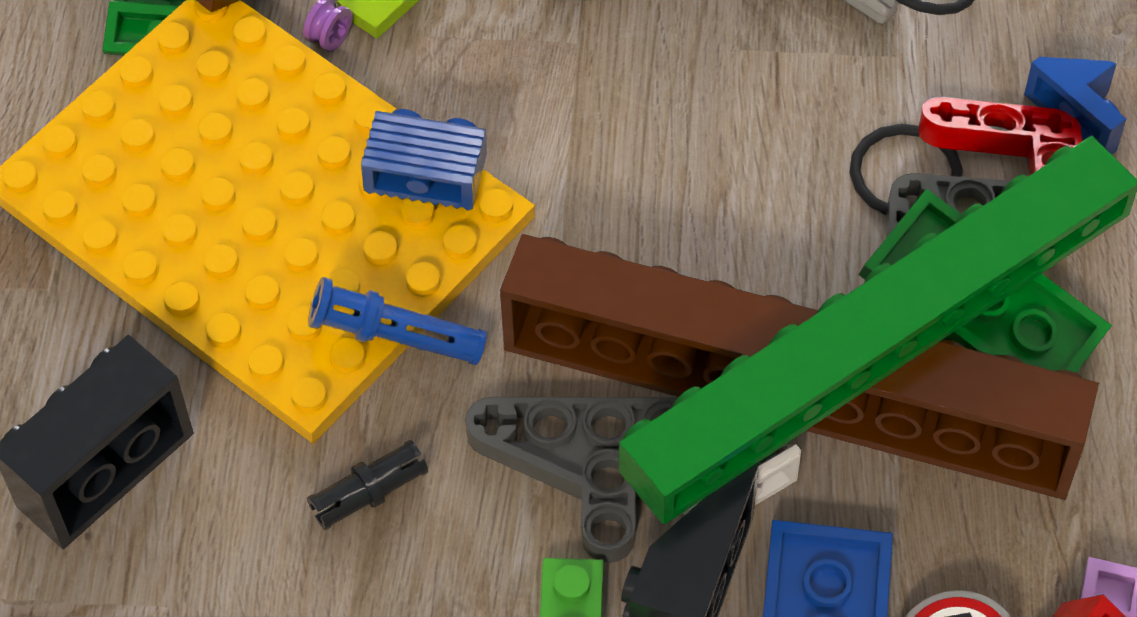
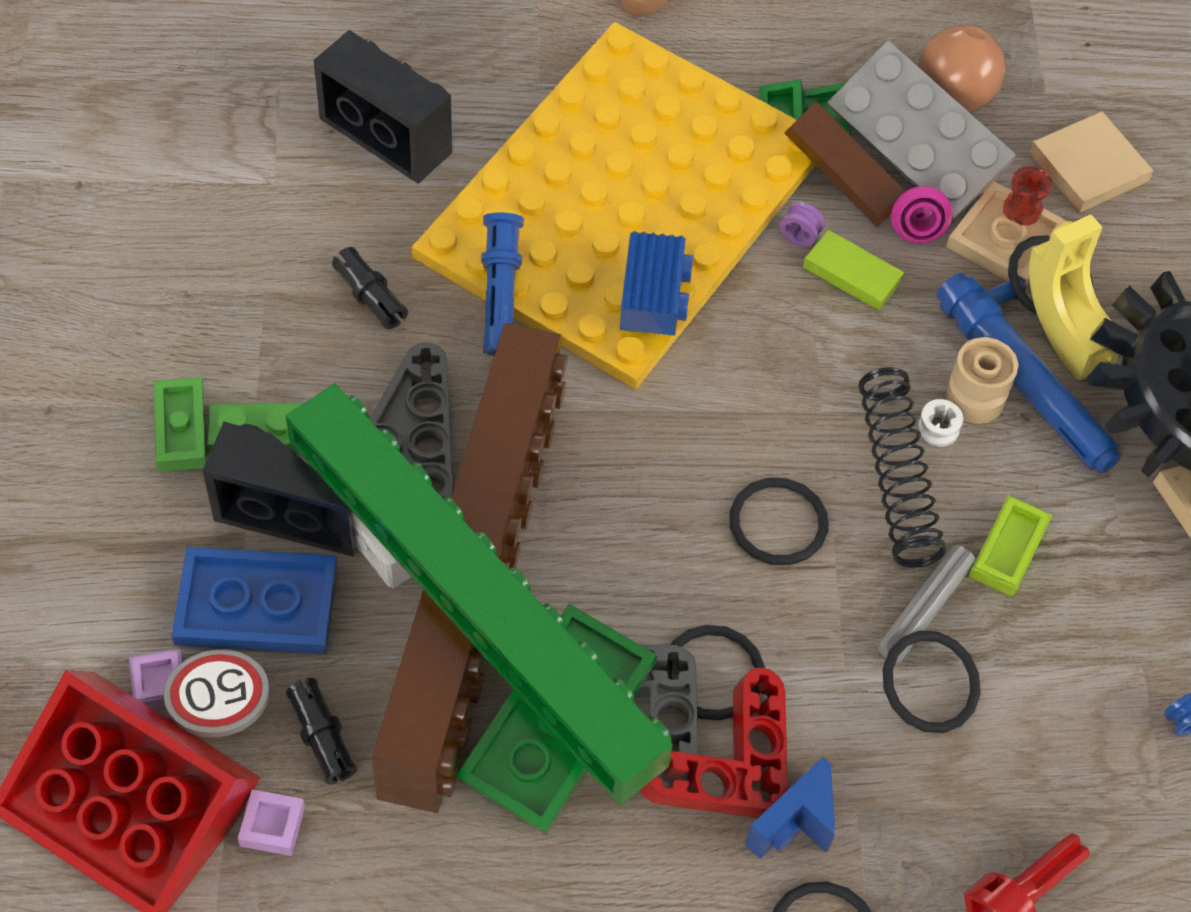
camera: 80 degrees right, 0 degrees up
none -> black pin [286,678,357,785]
none -> black piece [730,478,829,565]

